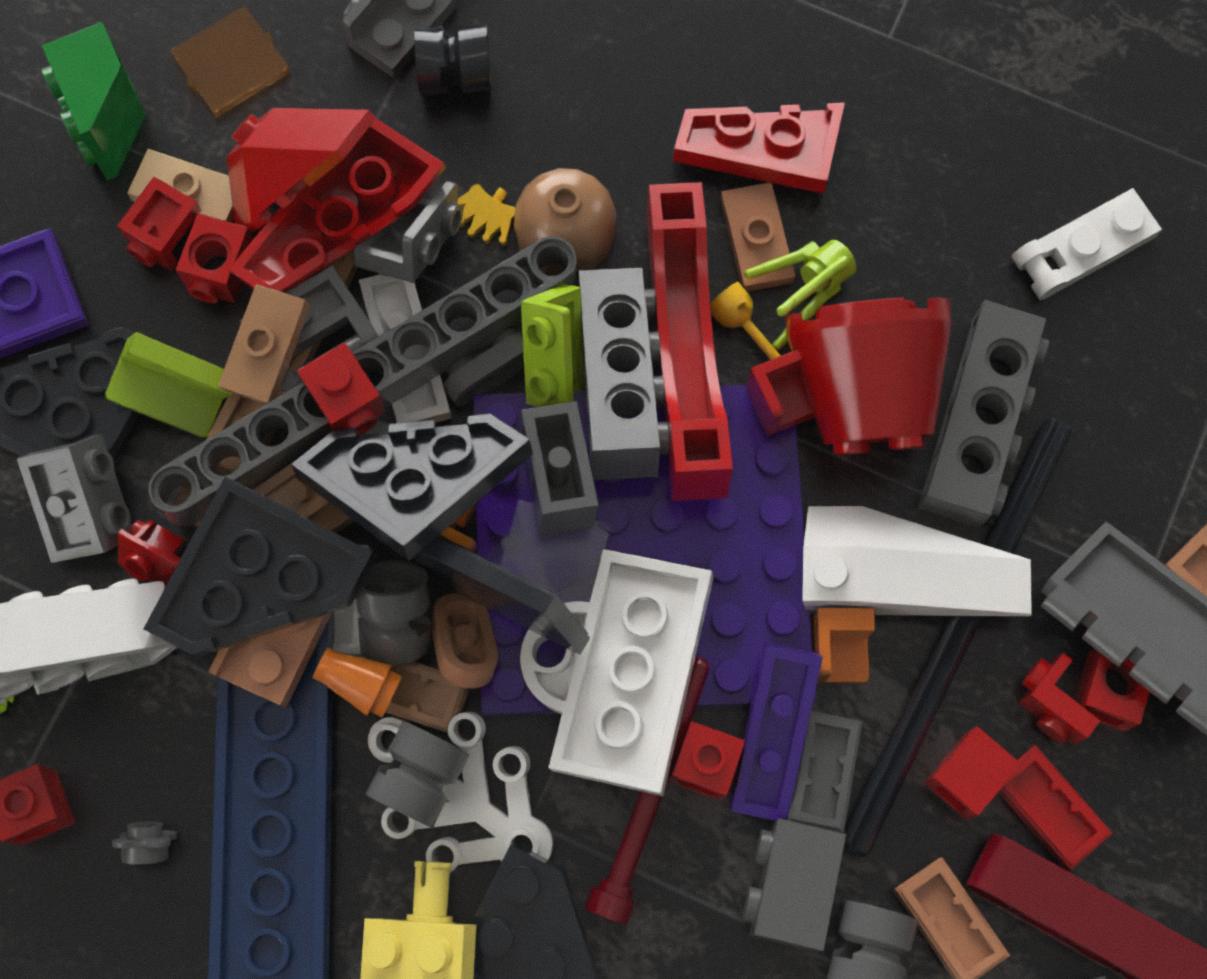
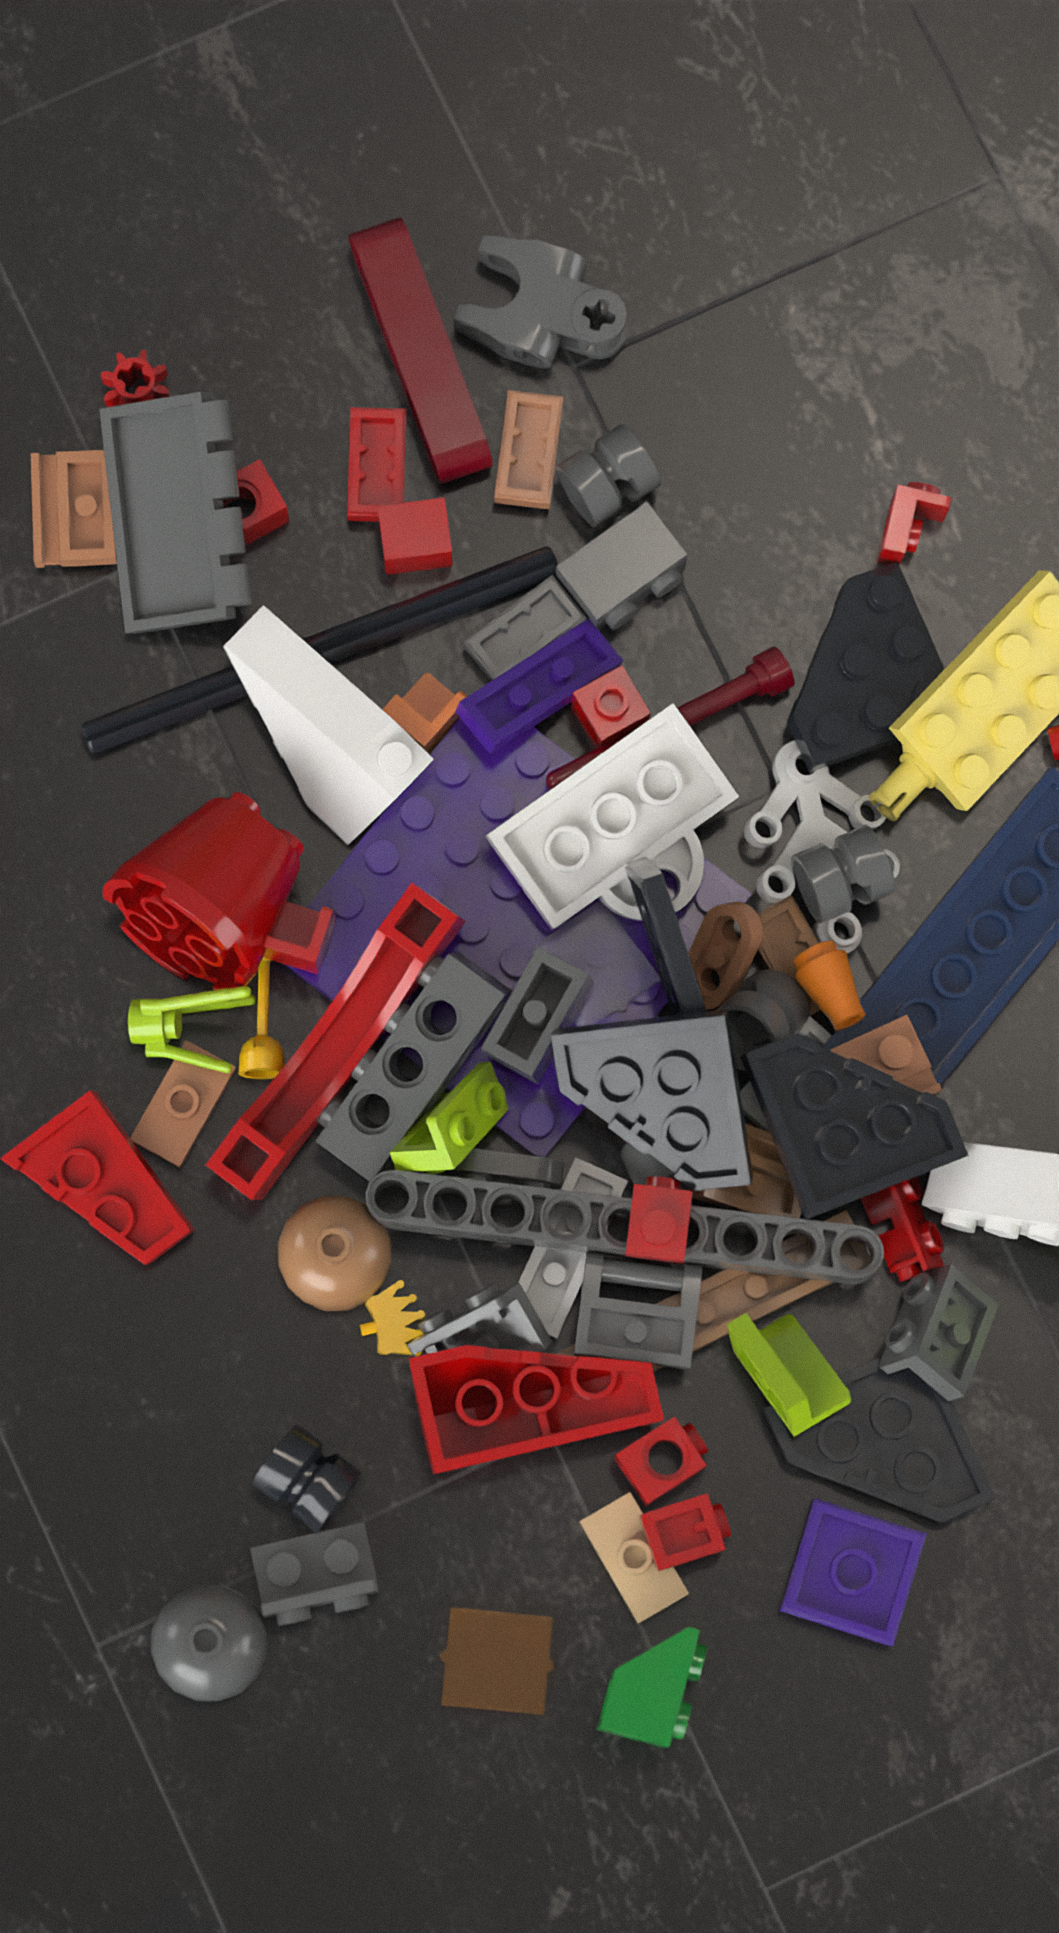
camera: 140 degrees left, 5 degrees up
medium nougat plate [218,284,311,404] -> none
red wedge [226,108,377,233] -> none
dark grey brick [917,299,1049,529] -> none
red bracket [1018,653,1101,745] -> none

